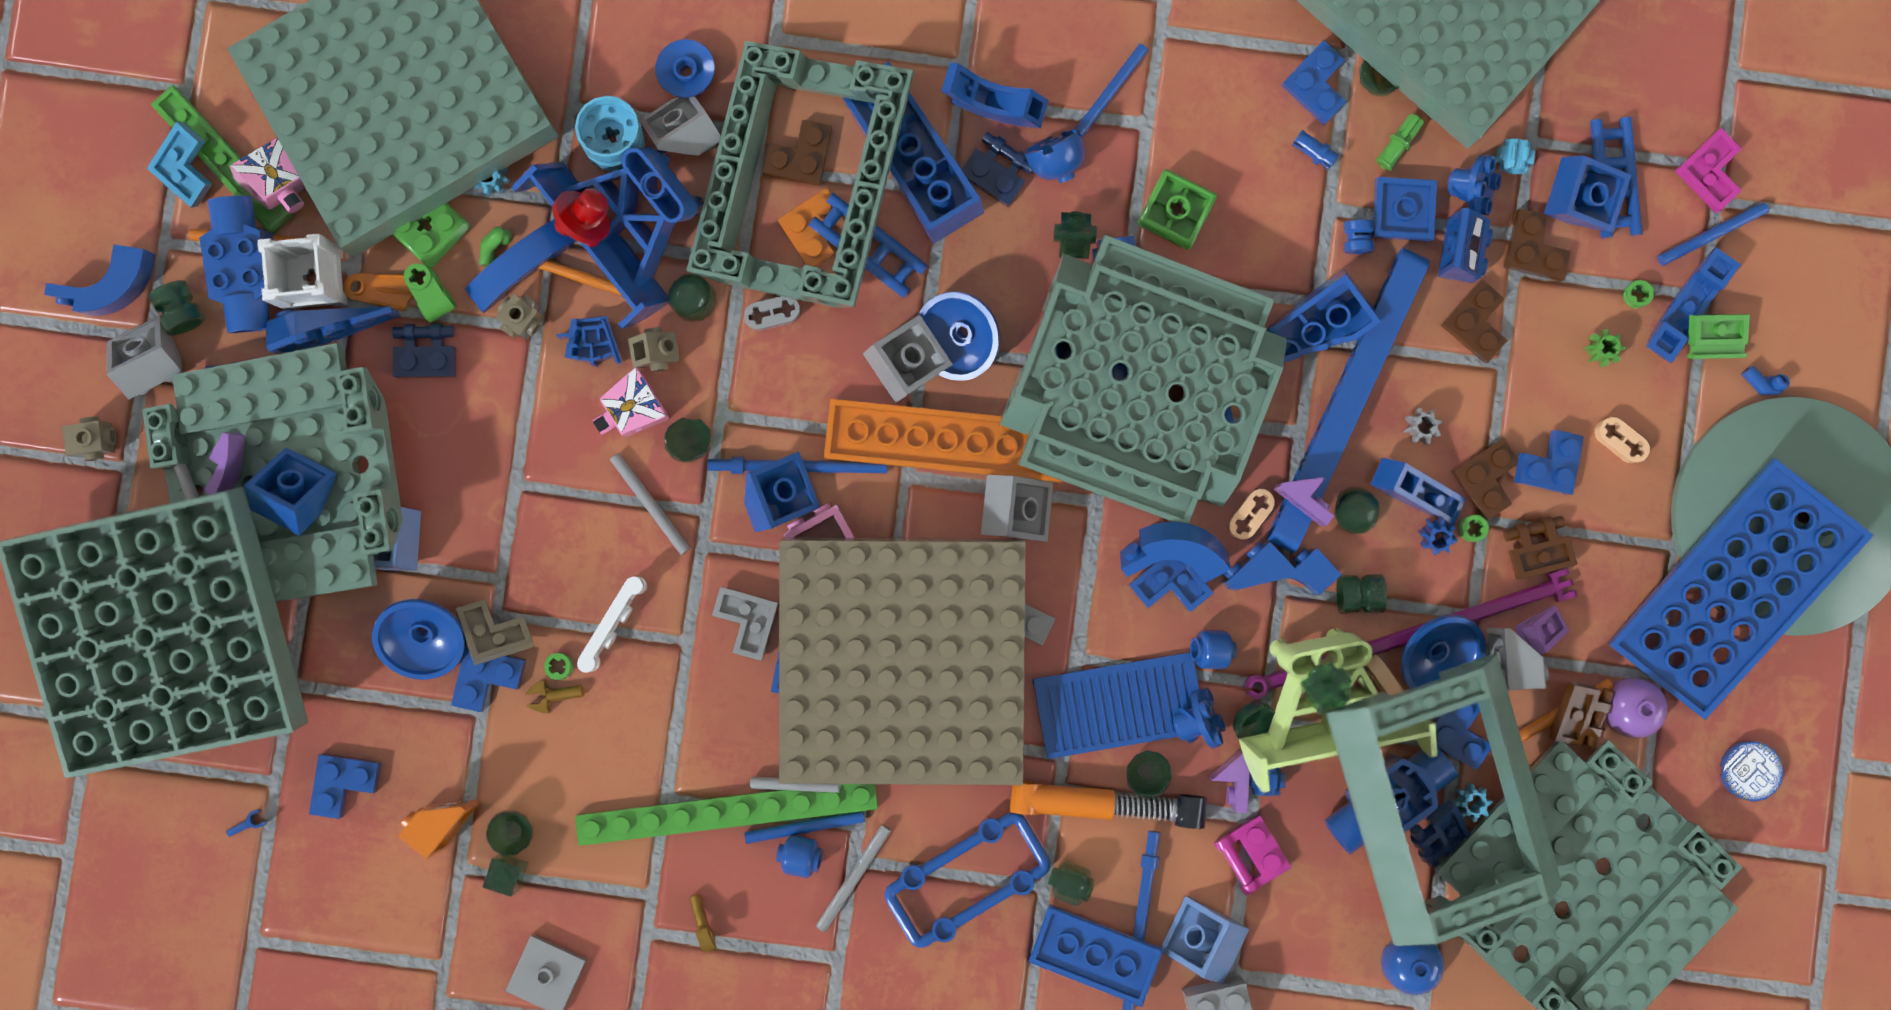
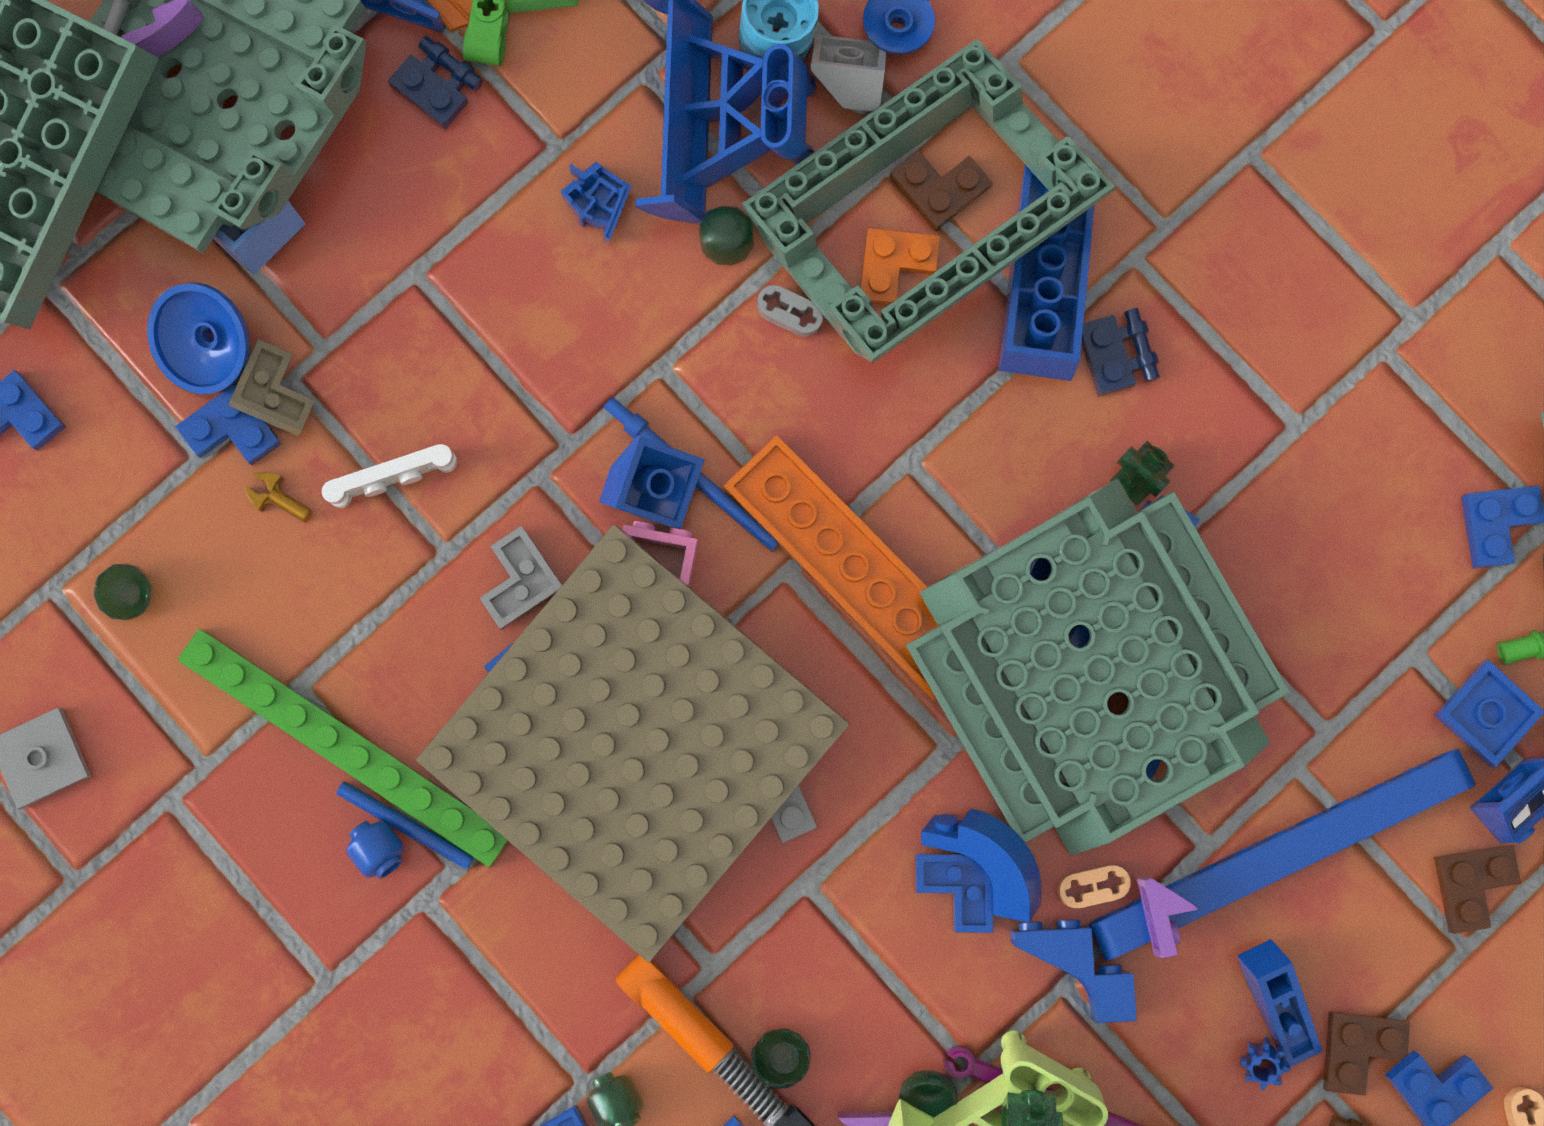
camera: 40 degrees right, 5 degrees down
blue slope [244,447,336,536] -> none
orange slope [398,800,480,859] -> none
blue slope [465,219,577,313] -> none
bright green arm [479,226,512,267] -> none
clear green brick [482,853,529,897] -> none
dark tan brick [495,294,545,340] -> none
orange bar [538,260,622,296] -> none
bright green bush [544,653,574,680] -> none
red plate [552,188,610,247] -> none
torso [592,368,670,437] -> none
light grey bar [610,453,690,555] -> none
dark tan brick [628,327,680,372] -> none
clear green hair [663,417,711,463] -> none
pearl gold bar [689,894,717,953] -> none
light grey bar [750,776,841,793] -> none
blue bar [808,192,928,298] -> none
light grey bar [815,824,891,932] -> none
light grey slope [862,315,953,403] -> none
blue bar [884,812,1051,948] -> none
blue dish [918,291,1001,381] -> none
blue arch [941,63,1049,128] -> none
light grey slope [981,475,1053,542] -> none
blue cylinder [1024,128,1085,183] -> none
blue window [1032,652,1199,759] -> none
blue bar [1075,43,1149,138] -> none
bright green brick [1137,169,1217,250] -> none
blue plate [1173,688,1226,749] -> none
blue head [1190,630,1237,669] -> none
blue wedge [1266,269,1381,363] -> none
blue pin [1292,130,1340,170] -> none
clear green hair [1334,487,1380,534] -> none
clear green wheel [1336,574,1387,614] -> none
blue wheel [1344,220,1374,255] -> none
light grey gear [1403,408,1443,445] -> none
bright green bush [1458,515,1489,542] -> none

